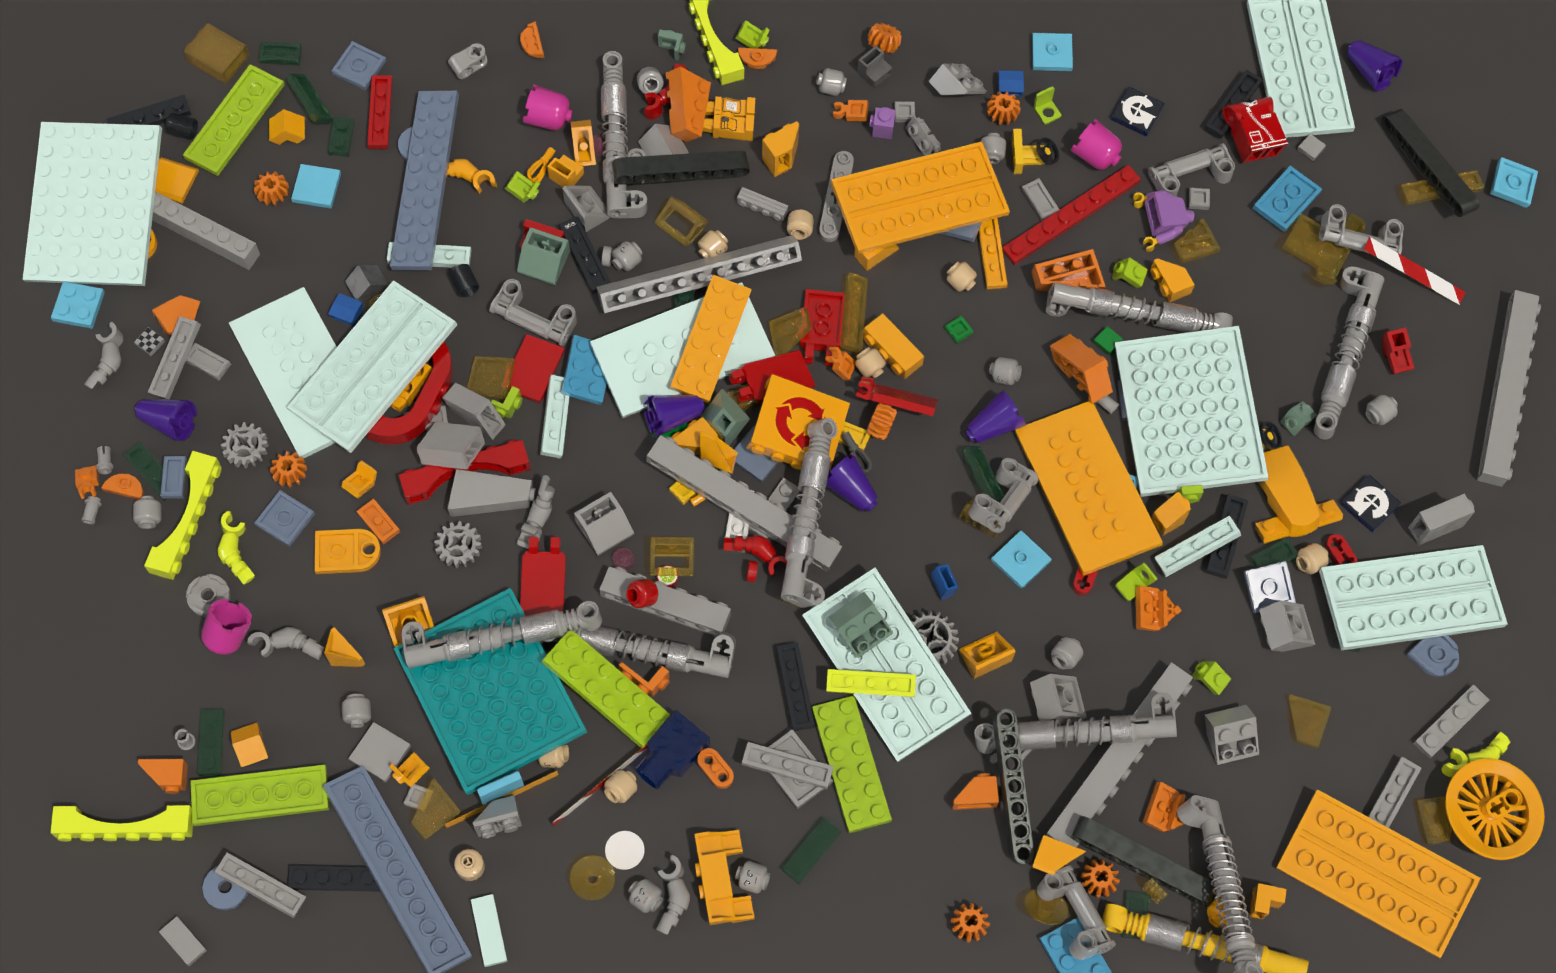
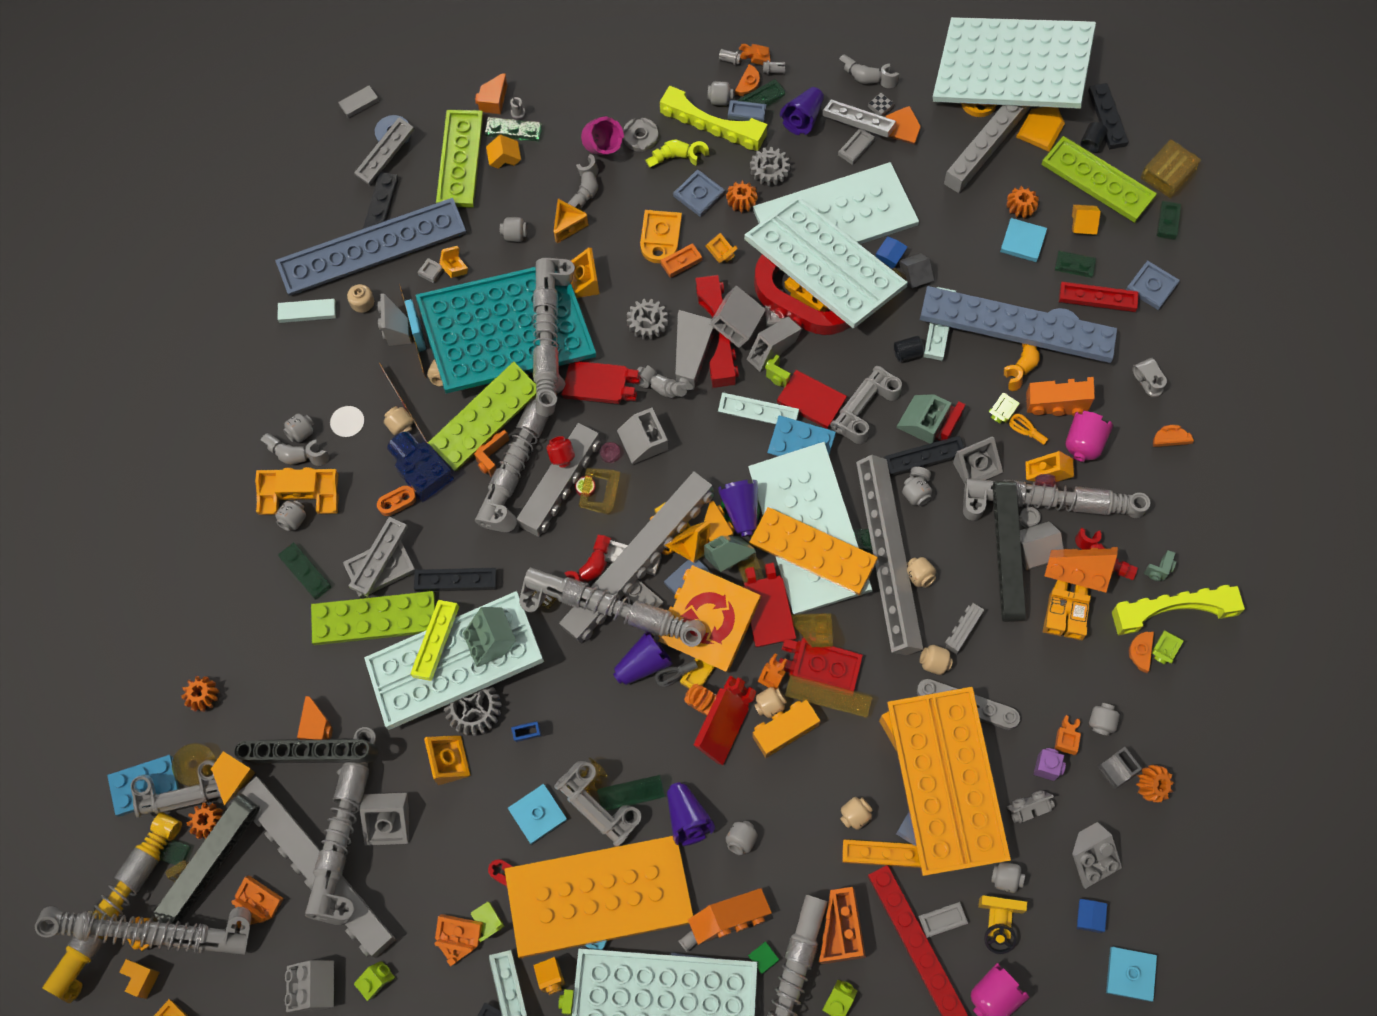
camera: 105 degrees right, 0 degrees up
medium azure plate [51,282,105,329] -> none
neon yellow arch [51,805,193,842] -> none
clear green plate [287,73,333,124] -> none
light grey tile [348,722,411,783] -> none
clear yellow wing [411,778,461,841] -> none
clear yellow tile [467,356,515,399] -> none
light orange piece [547,155,584,187] -> none
clear yellow dish [570,855,615,901] -> none
light grey head [637,67,663,94] -> none
clear yellow tile [654,197,709,247] -> none
red tile [746,560,758,583] -> none
light orange slope [762,121,799,177] -> none
light grey tile [894,102,915,122] -> none
green tile [944,315,973,344] -> none
orange gear [987,91,1021,125] -> none
lime bracket [1033,86,1061,125] -> none
light grey head [1051,637,1083,670] -> none
none -> orange wedge [1026,377,1094,416]

